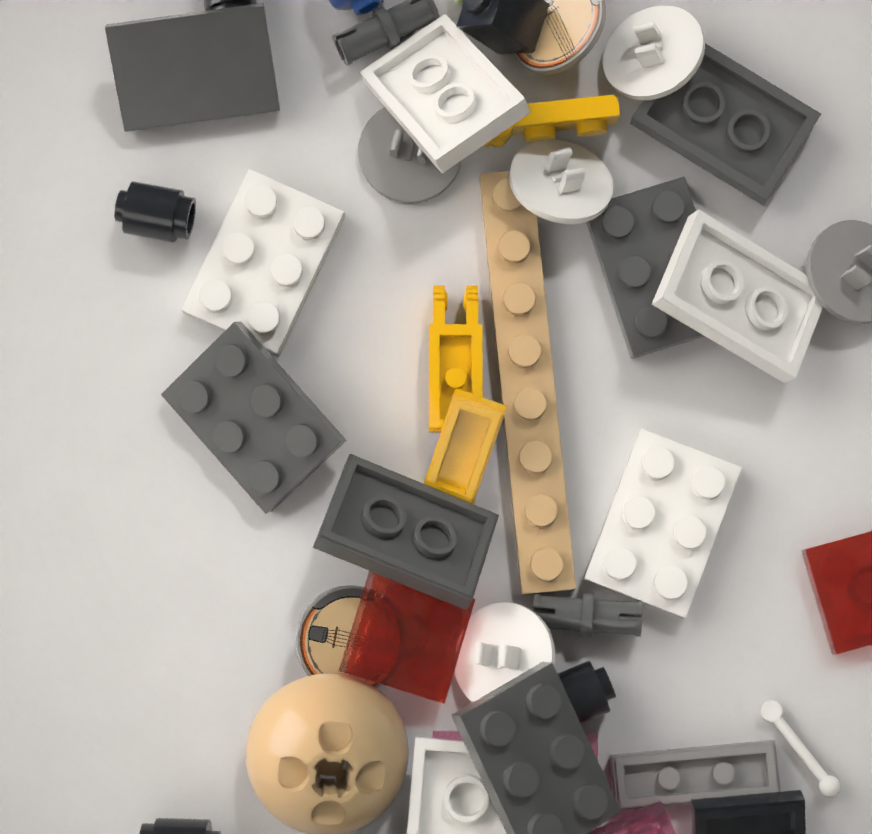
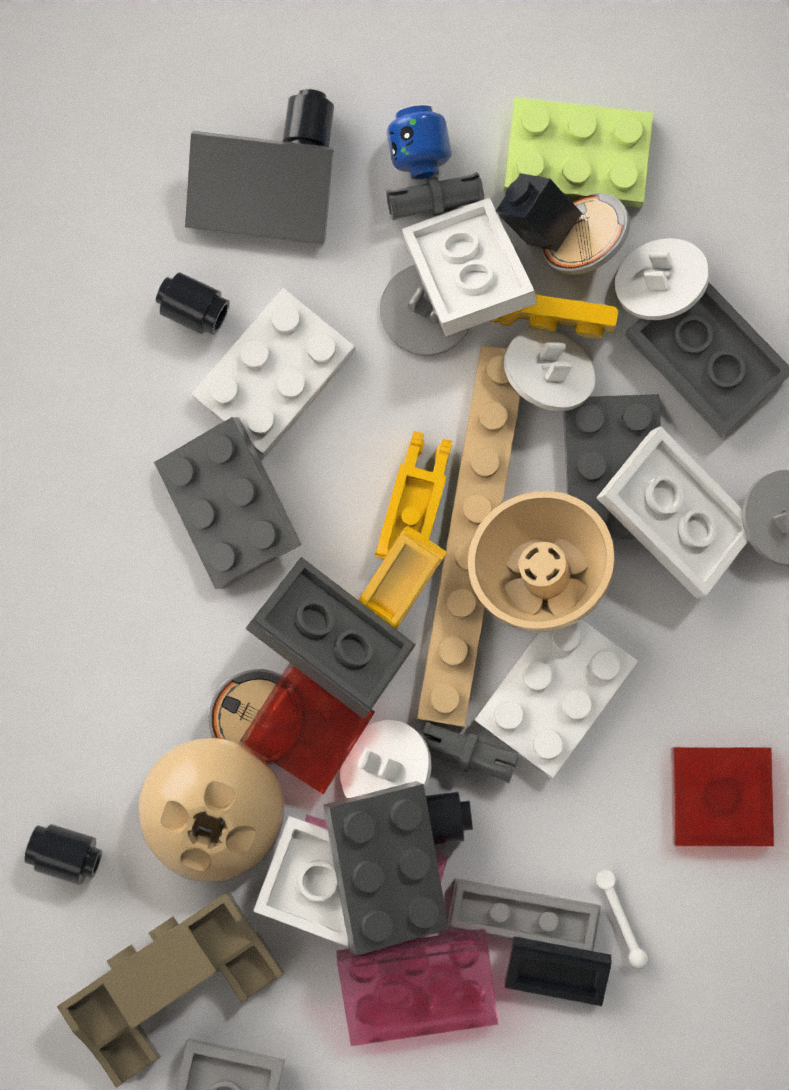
camera: 20 degrees right, 0 degrees up
none -> tan piece [468,491,615,632]

